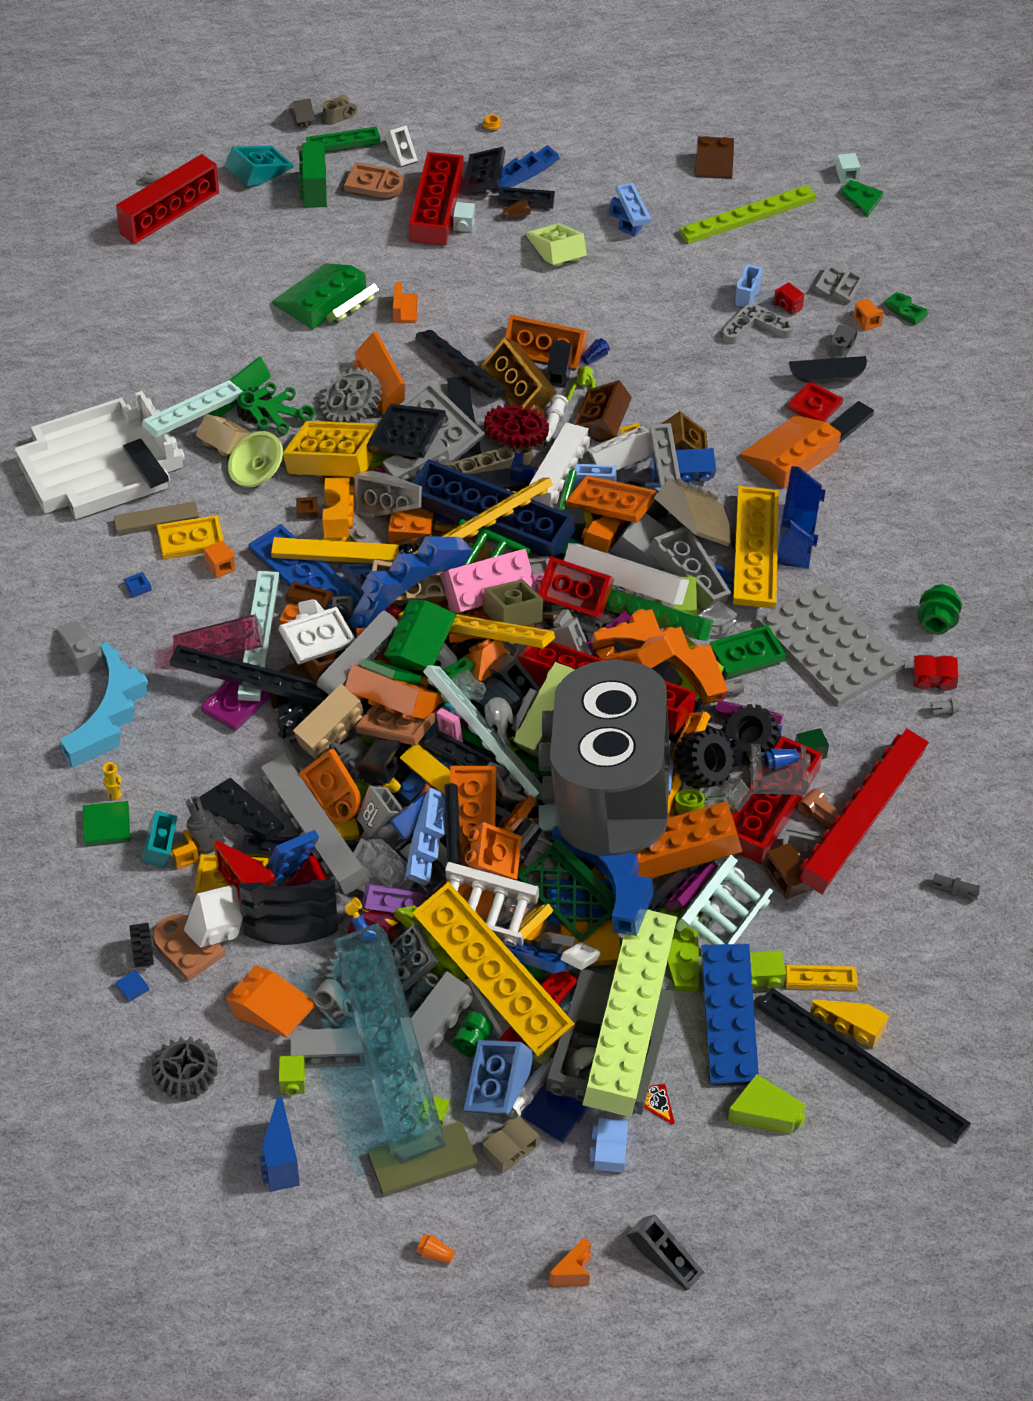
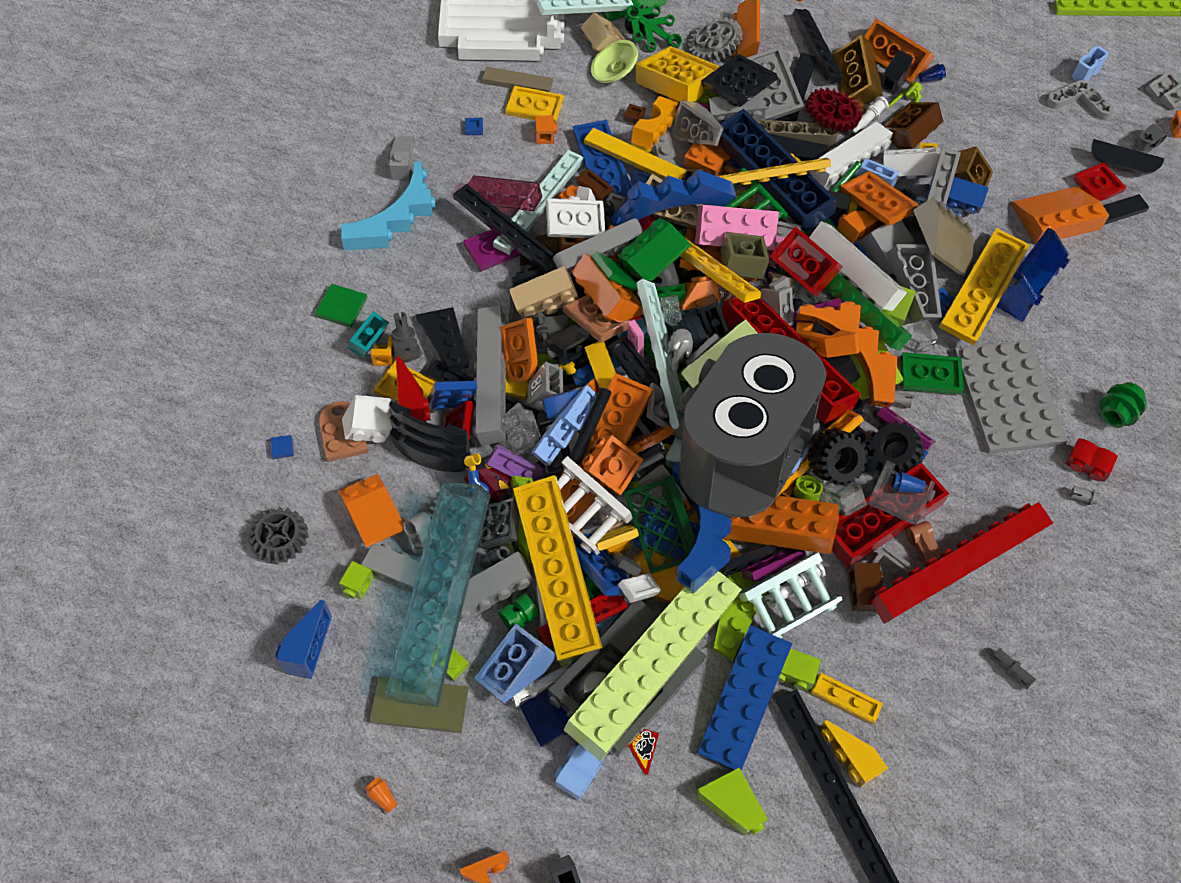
camera: 25 degrees right, 10 degrees up
yellow pin [103,762,122,801] -> none
black tile [122,438,169,489] -> none
black tyre [129,922,154,968] -> none
dark tan brick [482,1116,540,1173] -> none
clear blue panel [511,452,539,484] -> none
red brick [773,282,805,315] -> none
dark green brick [795,728,829,759] -> none

